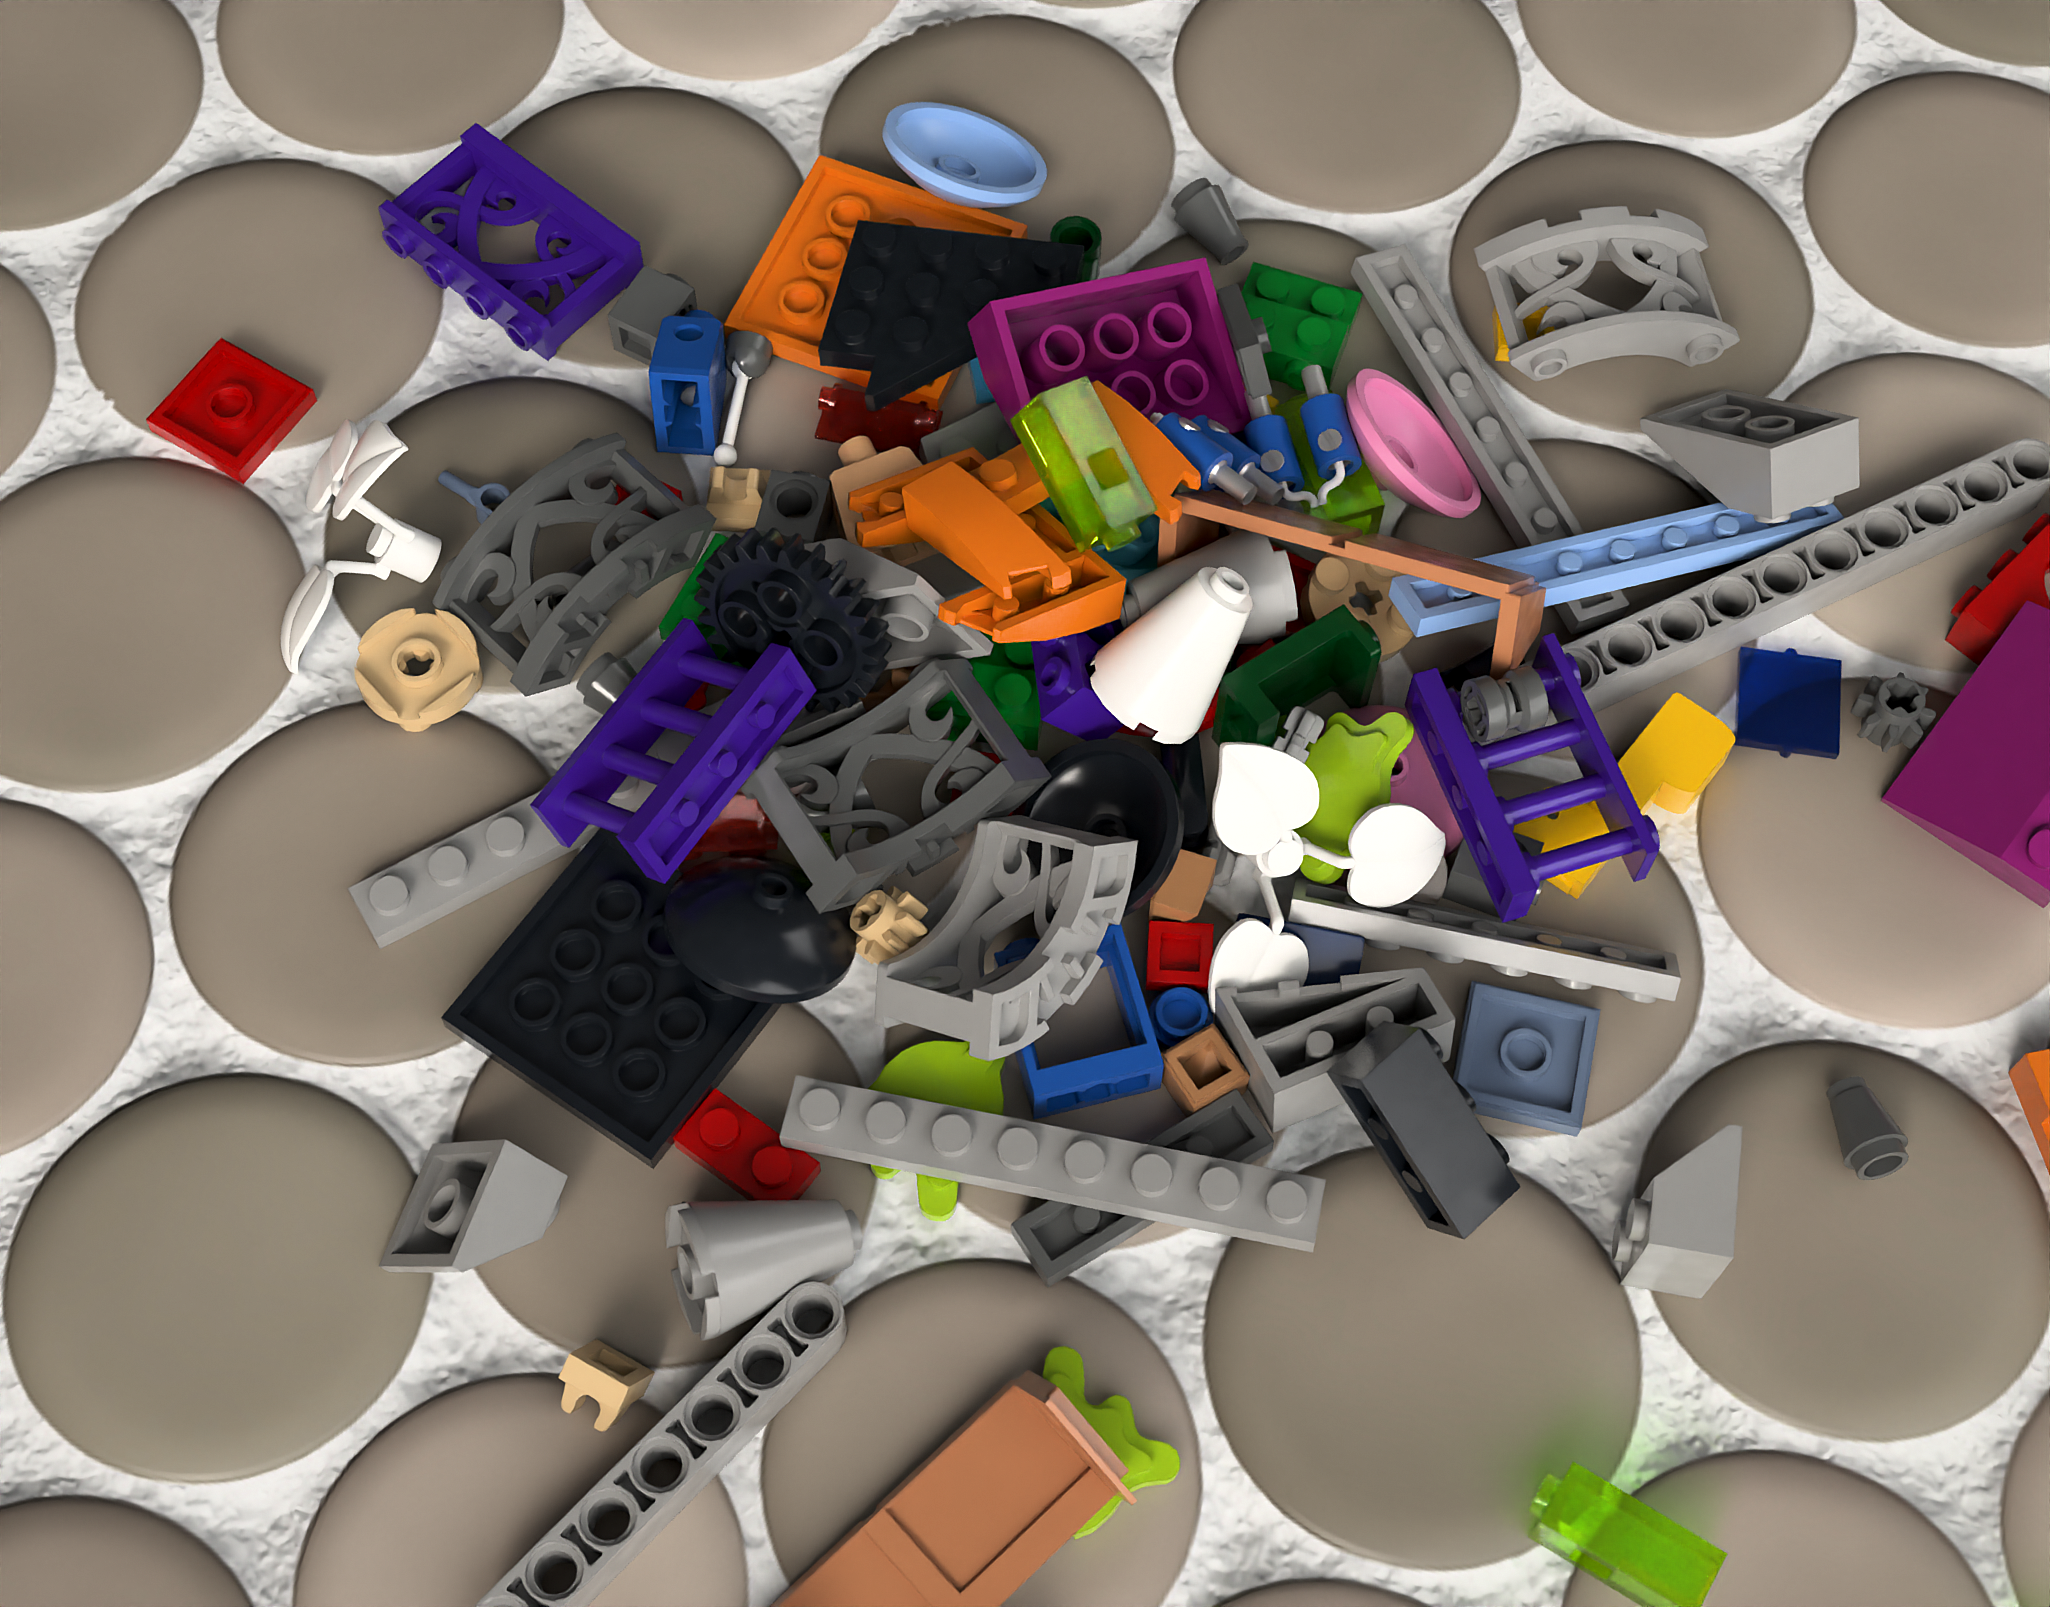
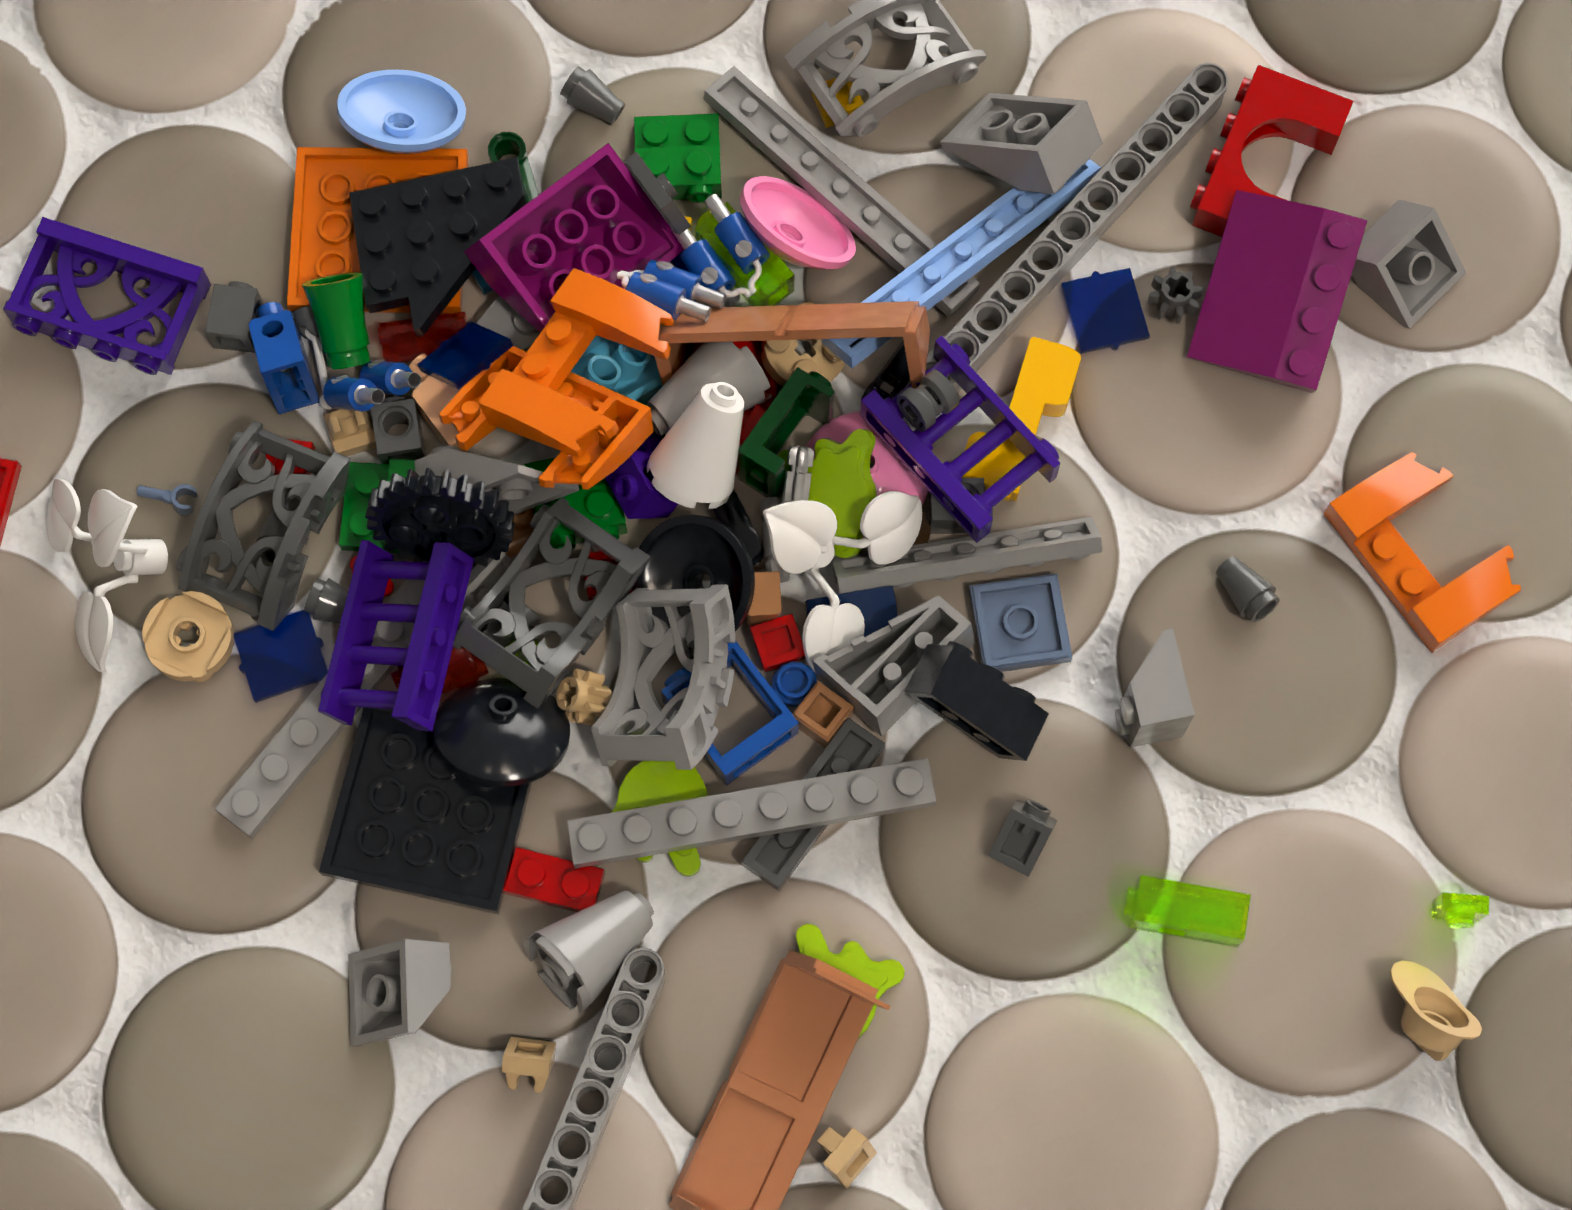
camera: 20 degrees left, 10 degrees up
clear neon green brick [1010,376,1158,553] -> none
none -> clear blue piece [234,610,328,703]
none -> green plant [302,272,370,370]
none -> blue piece [323,359,421,412]
none -> clear blue piece [417,322,514,389]
none -> dark grey bracket [988,799,1057,877]

